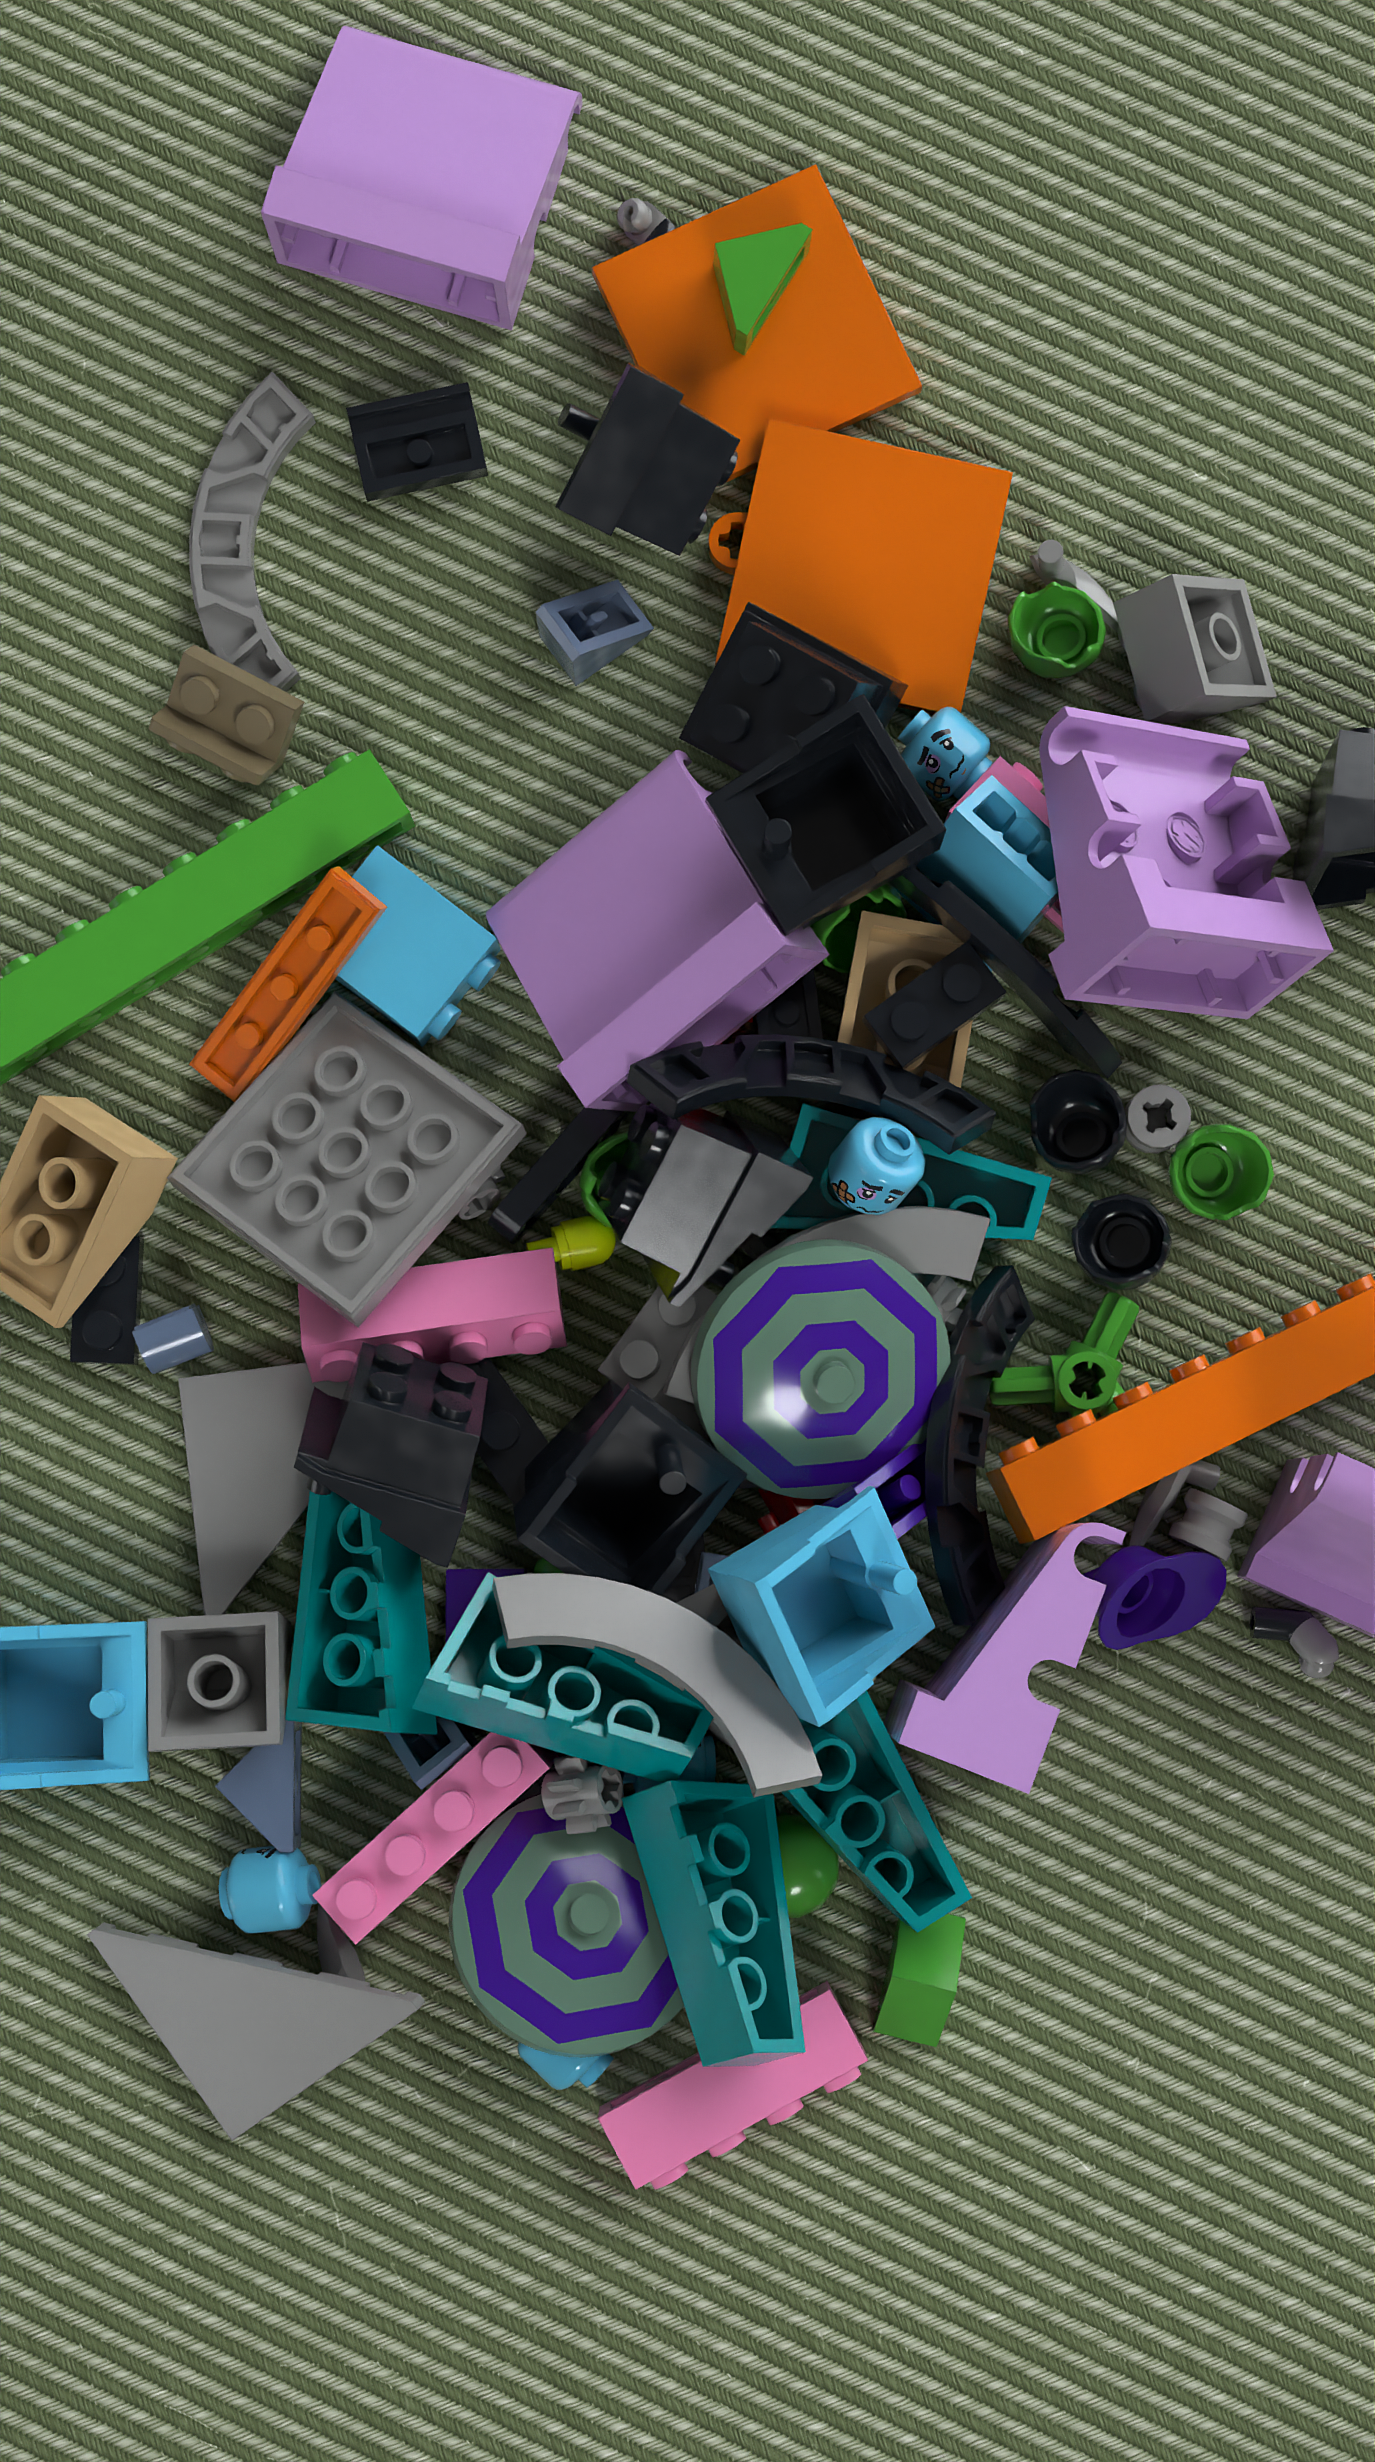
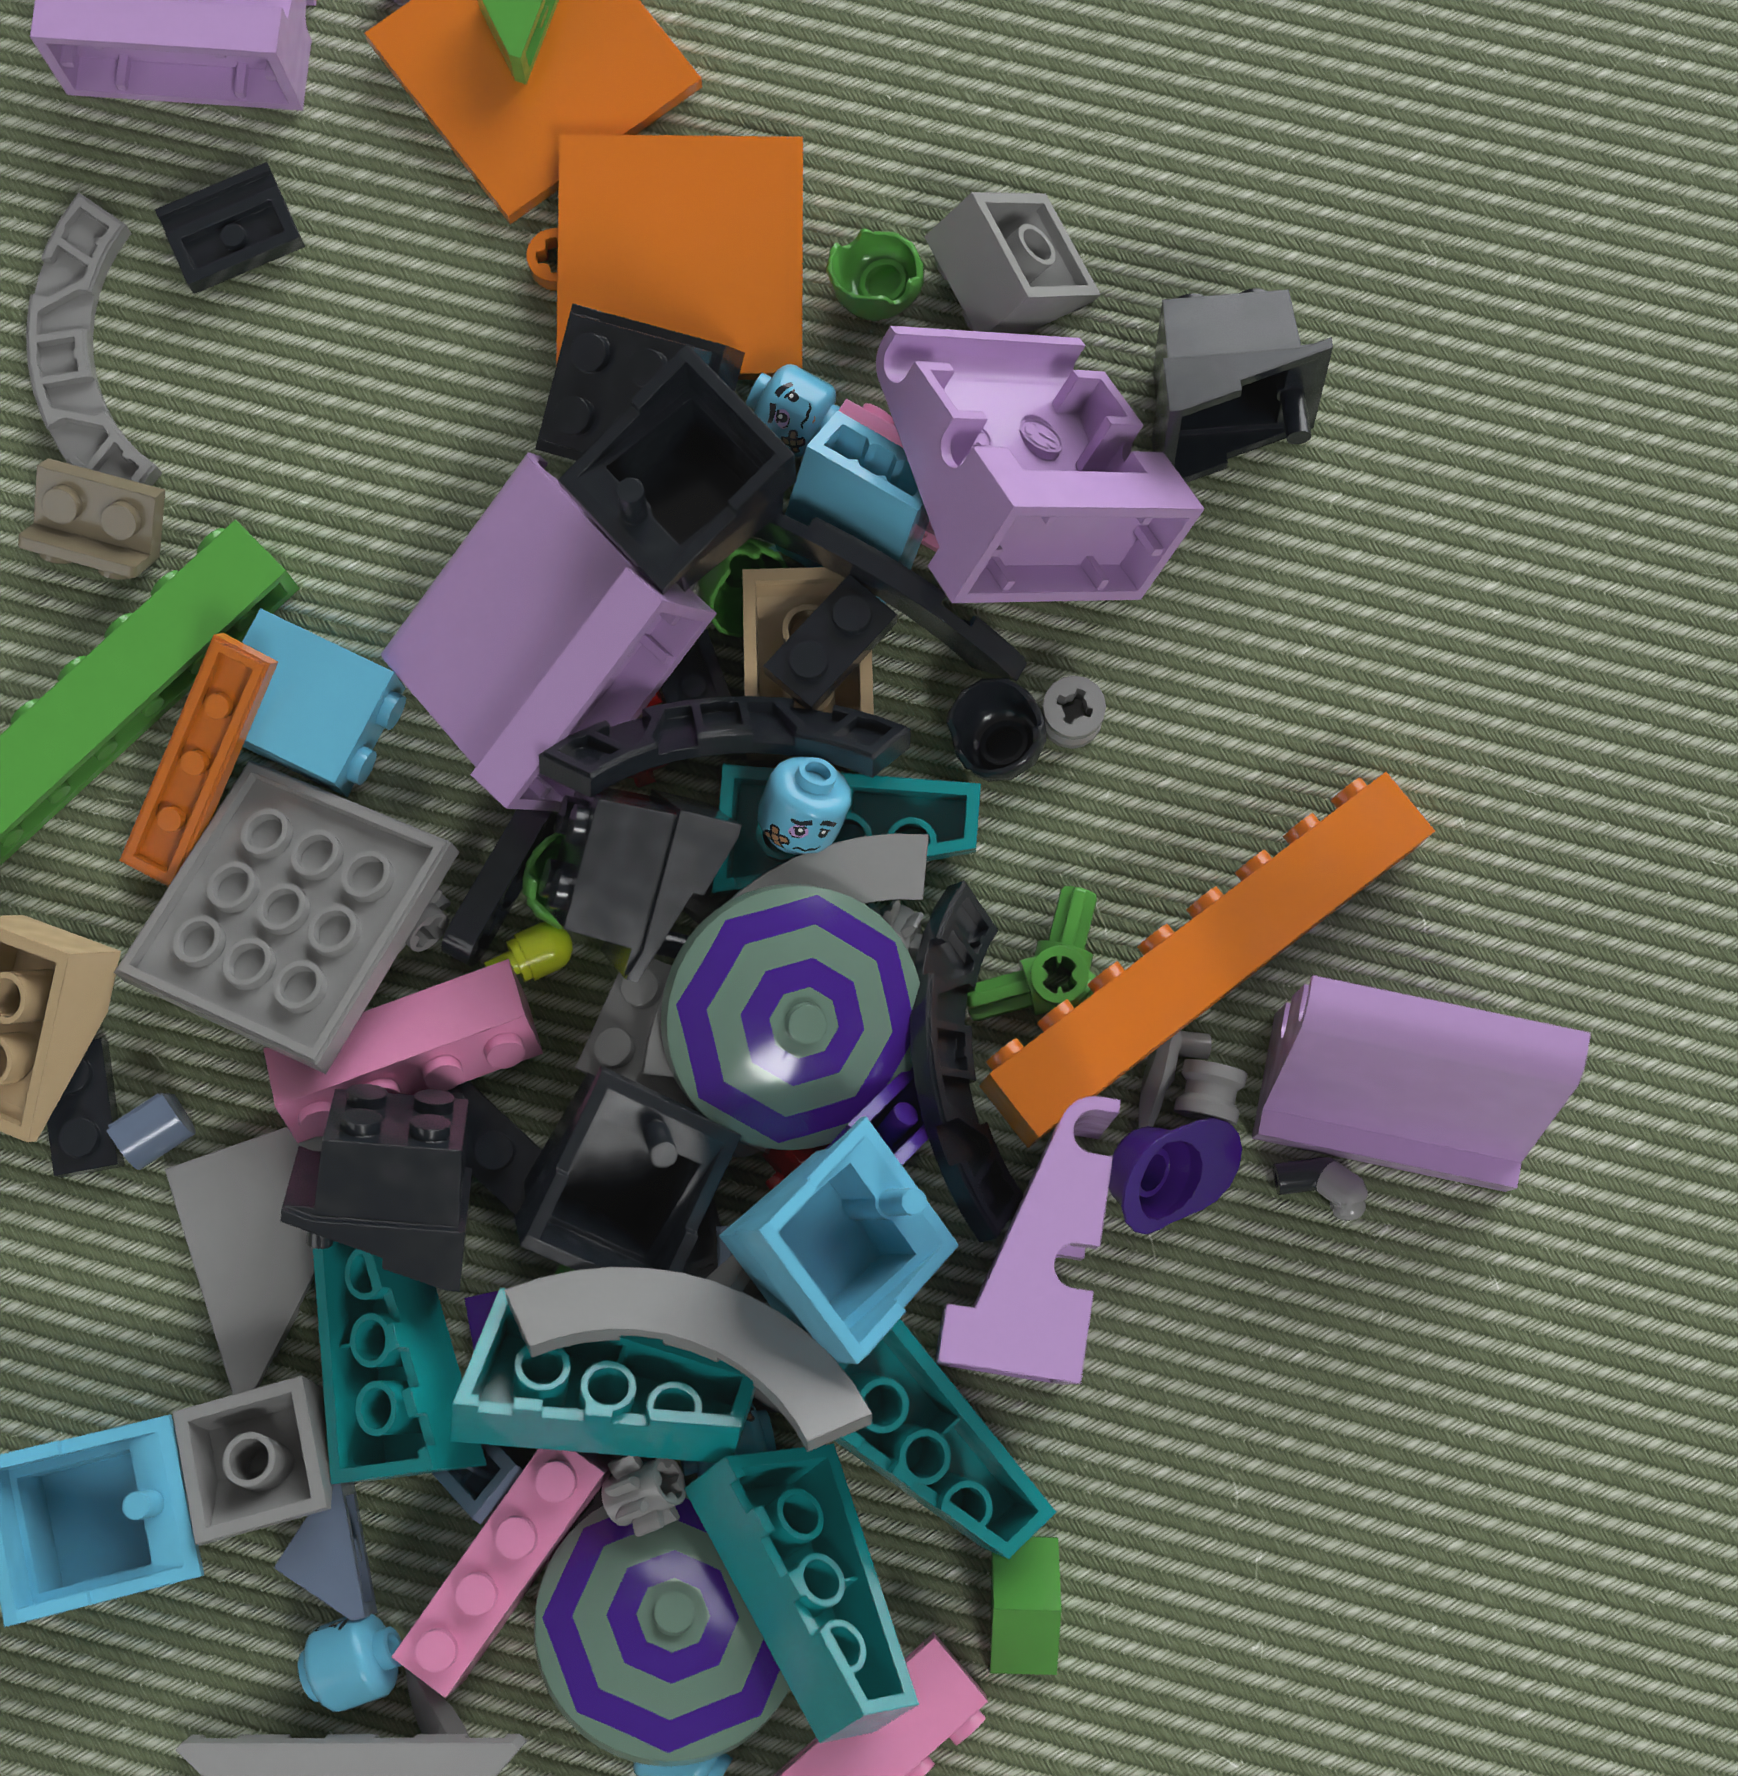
camera: 10 degrees left, 5 degrees down
sand blue slope [536,579,654,686] -> none
black piece [555,362,740,556] -> none
bright green hair [776,1813,839,1918] -> none
light grey bar [1029,540,1119,633] -> none
black hair [1071,1193,1172,1291] -> none
bright green hair [1167,1123,1274,1220] -> none

